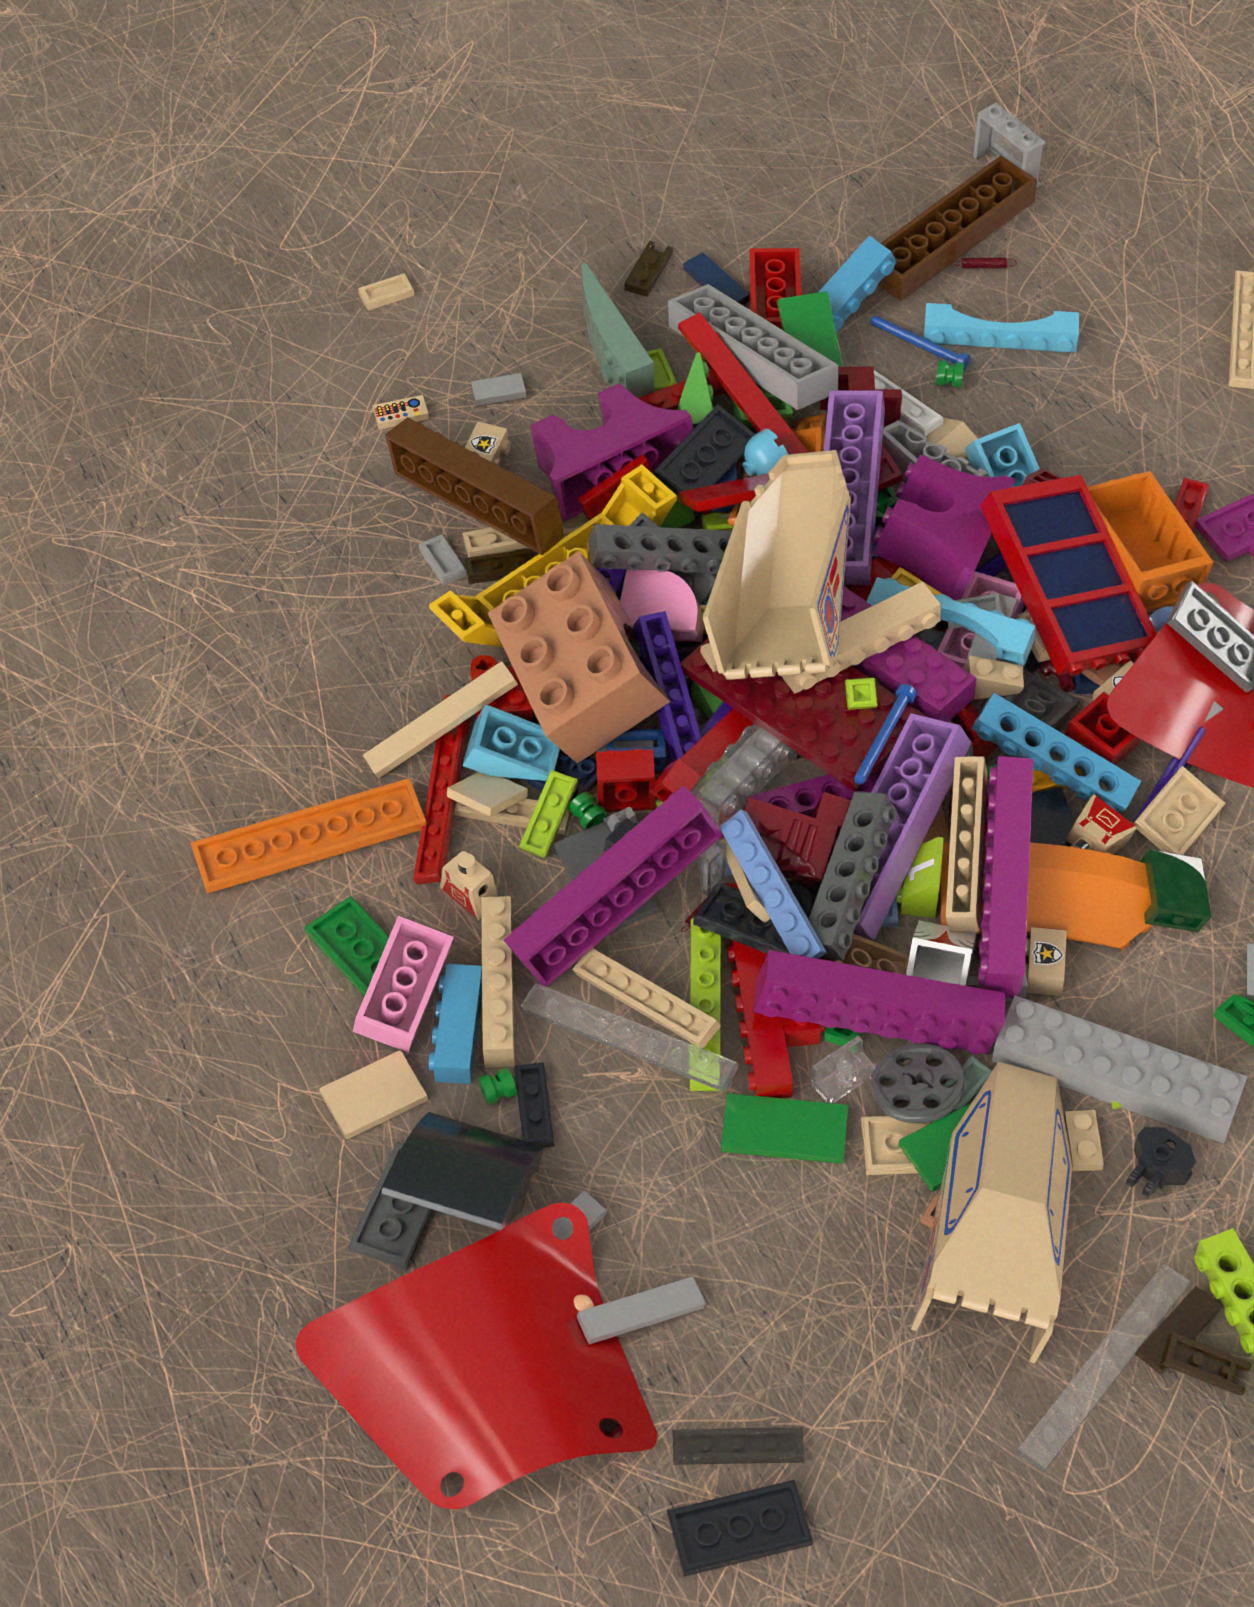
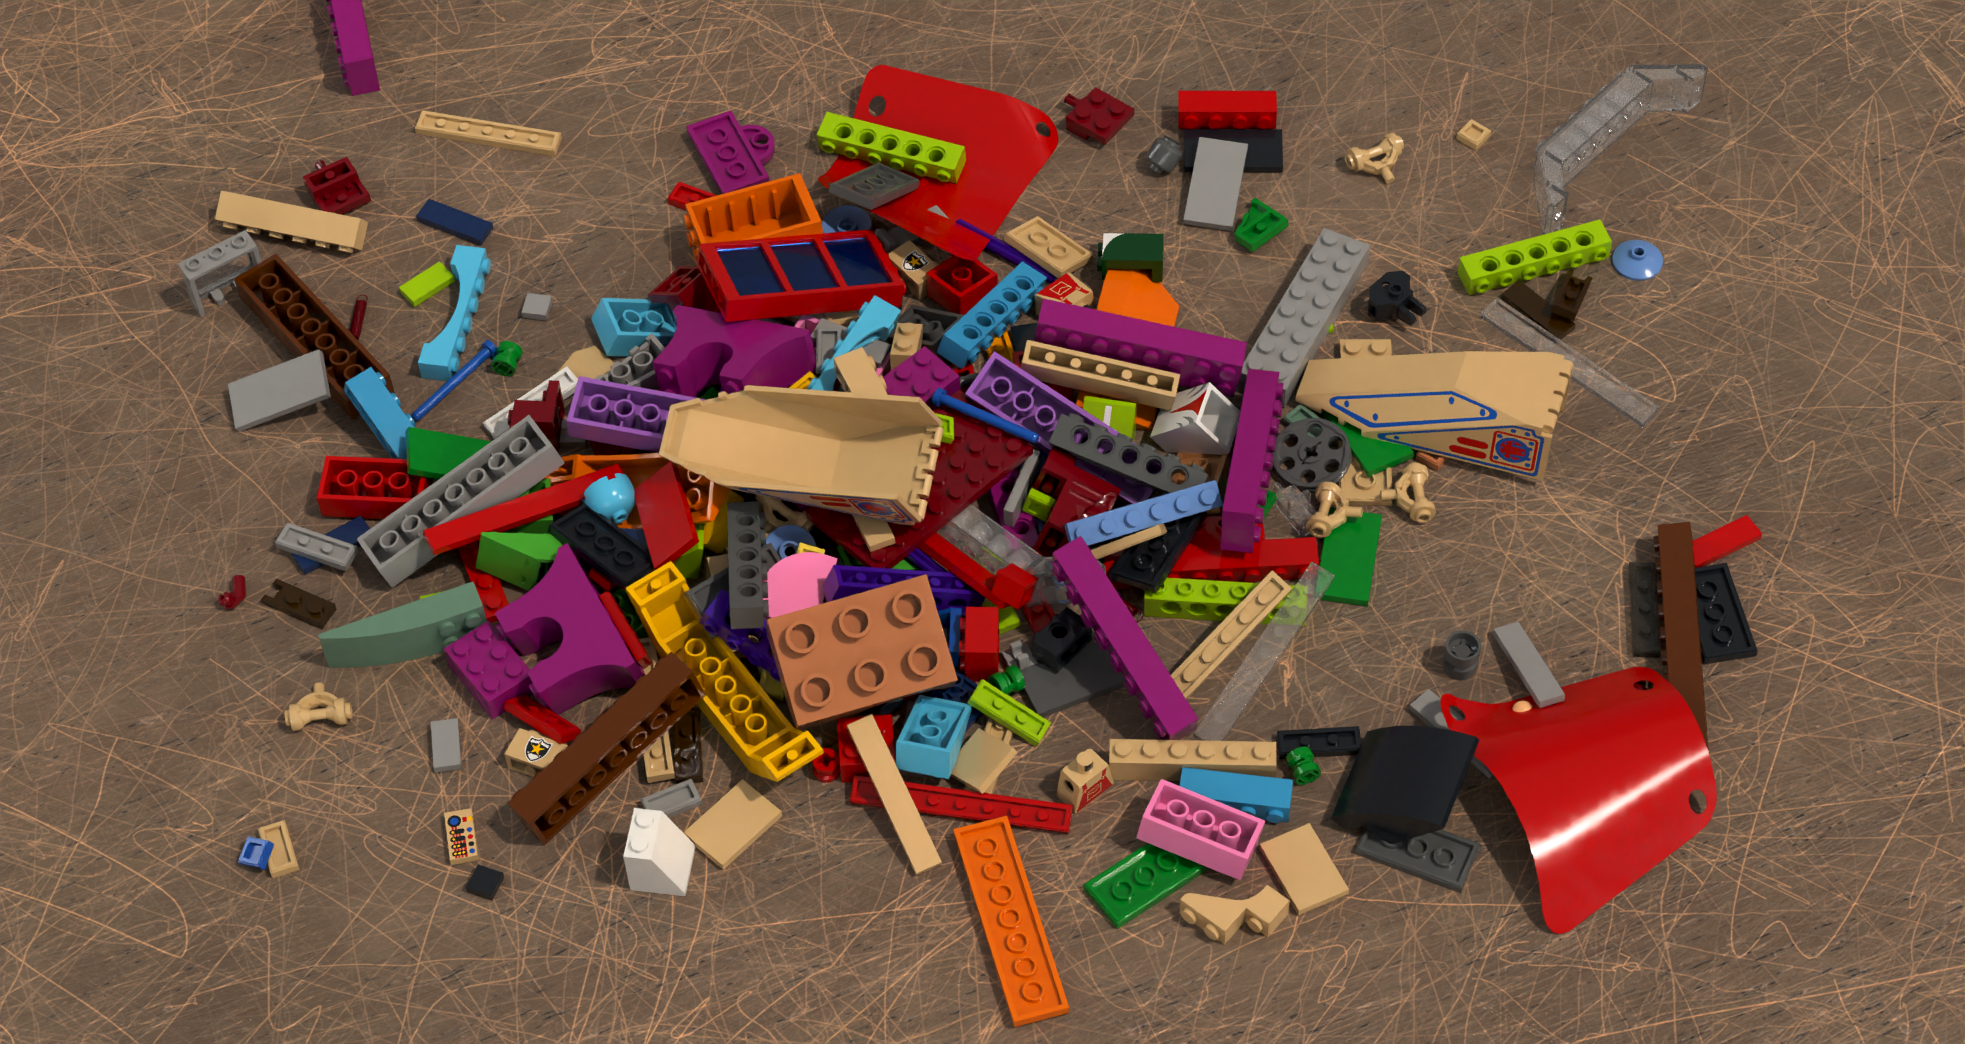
camera: 85 degrees left, 0 degrees up
none -> tan brick [215,191,368,253]
none -> dark red arm [218,575,246,610]
none -> light grey tile [228,349,331,432]
none -> blue tile [238,836,274,870]
none -> light grey tile [275,522,359,571]
none -> tan piece [285,683,353,731]
none -> dark red plate [303,157,371,215]
none -> lime tile [399,261,455,307]
none -> dark blue tile [416,199,493,246]
none -> magenta brick [444,621,533,720]
none -> black tile [466,864,504,901]
none -> red tile [504,695,581,744]
none -> light grey tile [521,293,553,321]
none -> white slope [623,808,696,896]
none -> tan tile [683,779,782,870]
none -> light grey tile [1004,449,1041,528]
none -> lime tile [1022,488,1056,521]
none -> tan arch [1180,885,1290,945]
none -> tan piece [1306,482,1363,538]
none -> tan piece [1380,462,1436,523]
none -> dark grey wheel [1443,630,1481,681]
none -> reddish brown brick [1653,522,1709,752]
none -> red tile [1693,515,1762,568]

